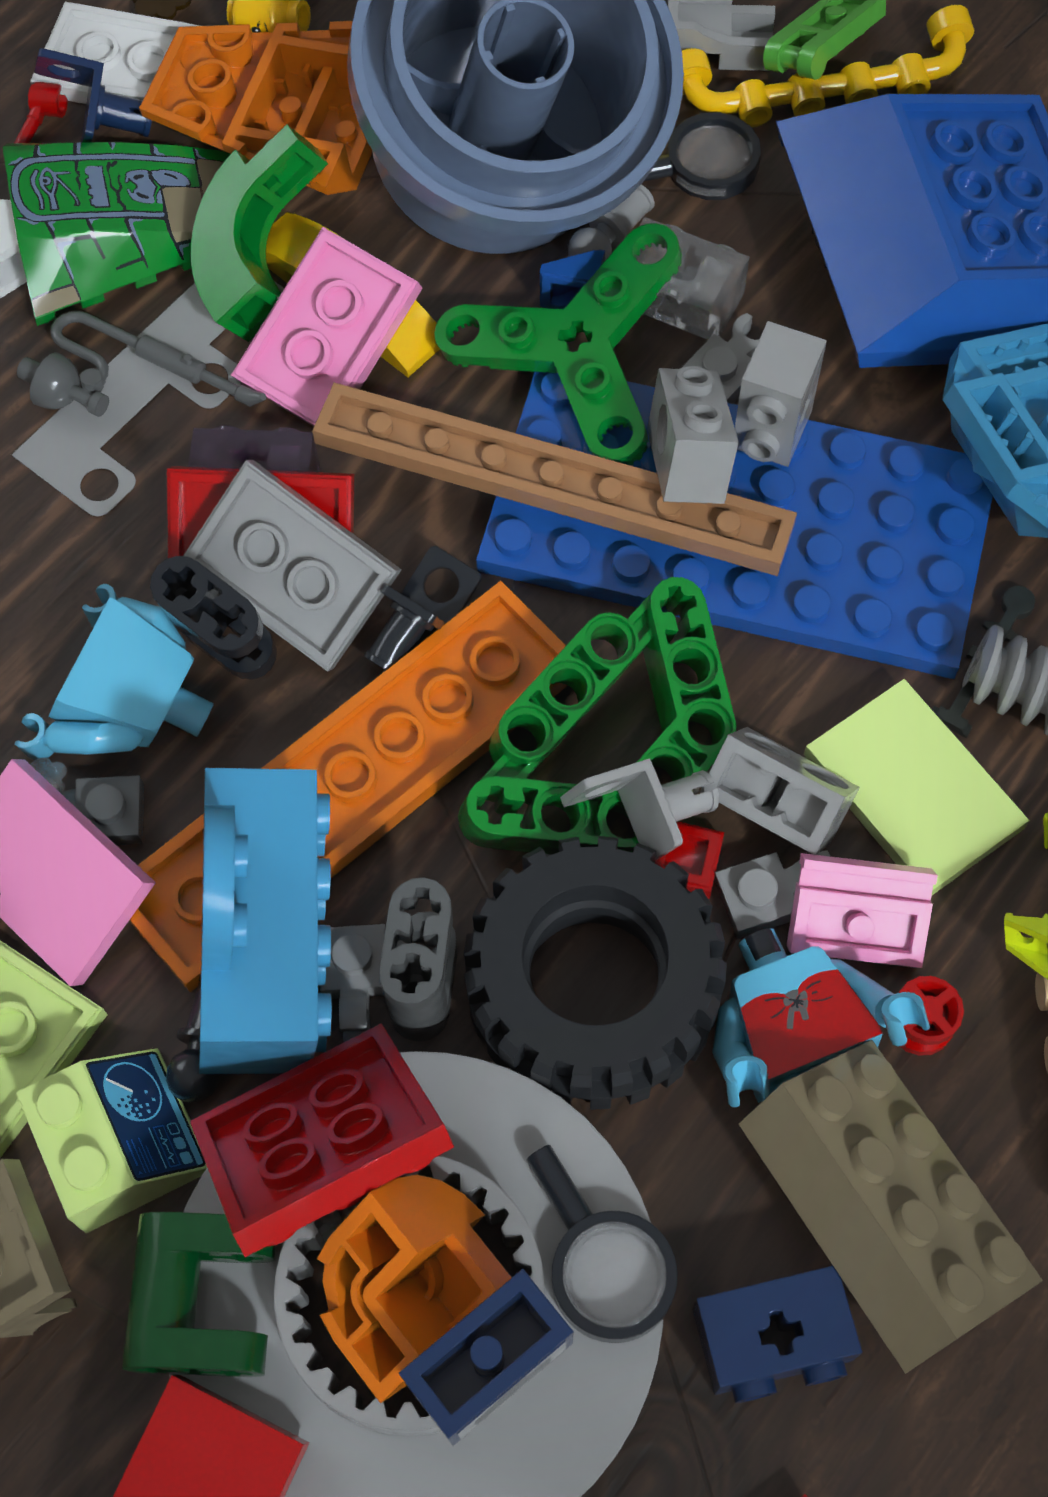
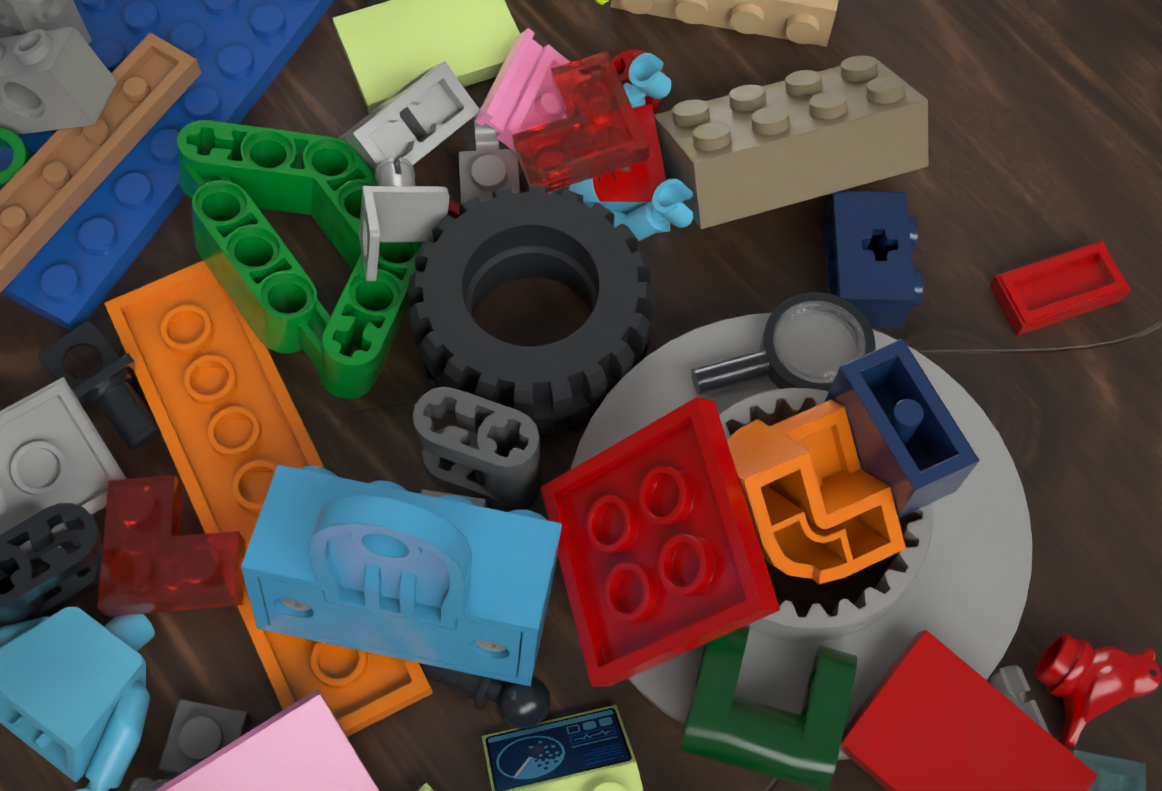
camera: 80 degrees left, 0 degrees up
none -> clear red plate [97,475,246,617]
none -> clear red plate [512,51,649,193]

